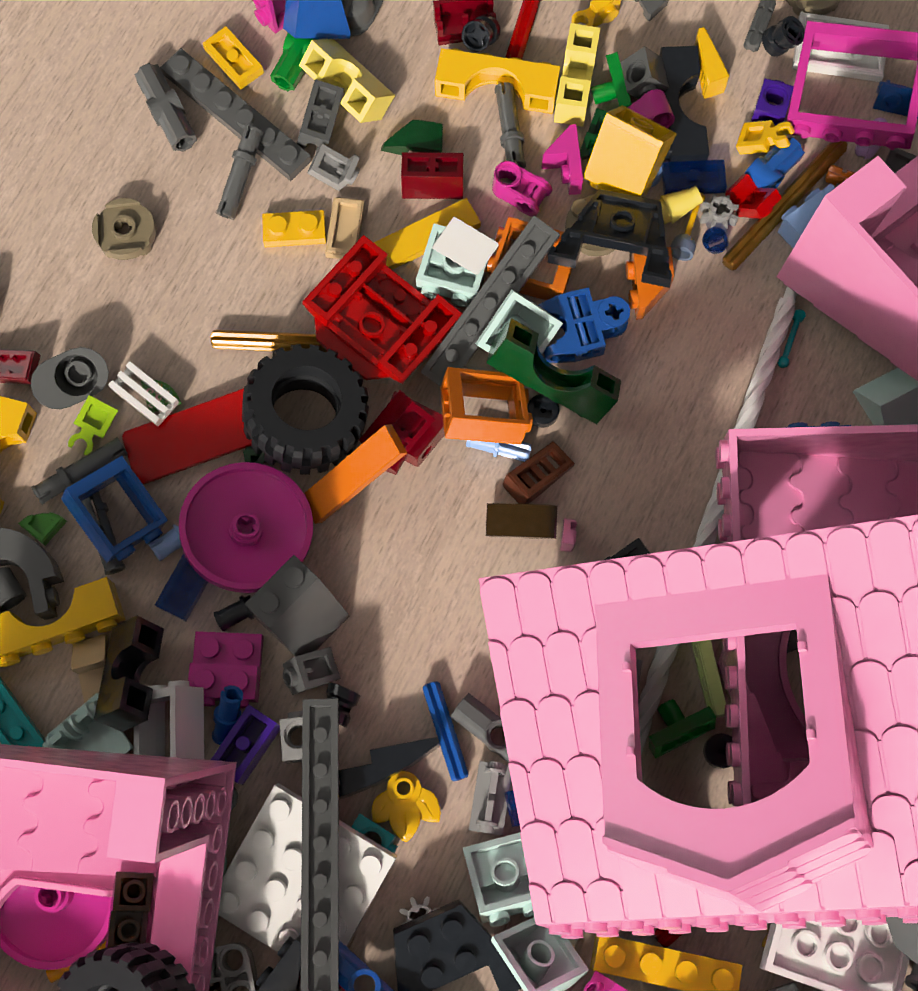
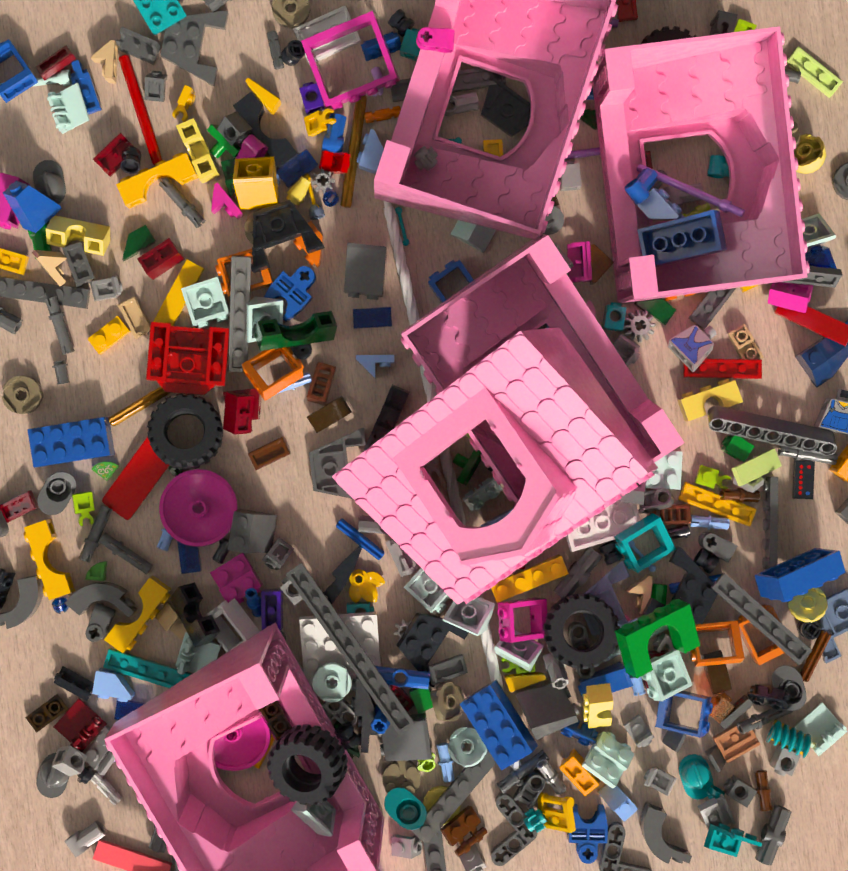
camera: 35 degrees left, 15 degrees up
blue window [61,456,168,563] -> none
white tile [108,361,179,426] -> none
orange tile [304,424,407,524] -> none
black wheel [326,682,361,727] -> none
white sticker [431,217,499,275] -> none
dark pink piece [492,161,553,217] -> none
bright pink tile [560,518,577,552] -> none
none -> blue brick [27,417,115,468]
none -> tan slope [31,250,67,286]
none -> dark grey pin [52,360,70,385]
none -> reddish brown tile [248,437,291,470]
none -> dark grey wing [309,428,366,499]
none -> light aqua plate [312,662,351,702]
none -> dark grey slope [344,243,387,300]
none -> clear blue plate [353,307,392,329]
none -> light blue slope [356,355,395,379]
none -> light grey gear [414,146,438,171]
none -> light aqua hinge [462,477,502,512]

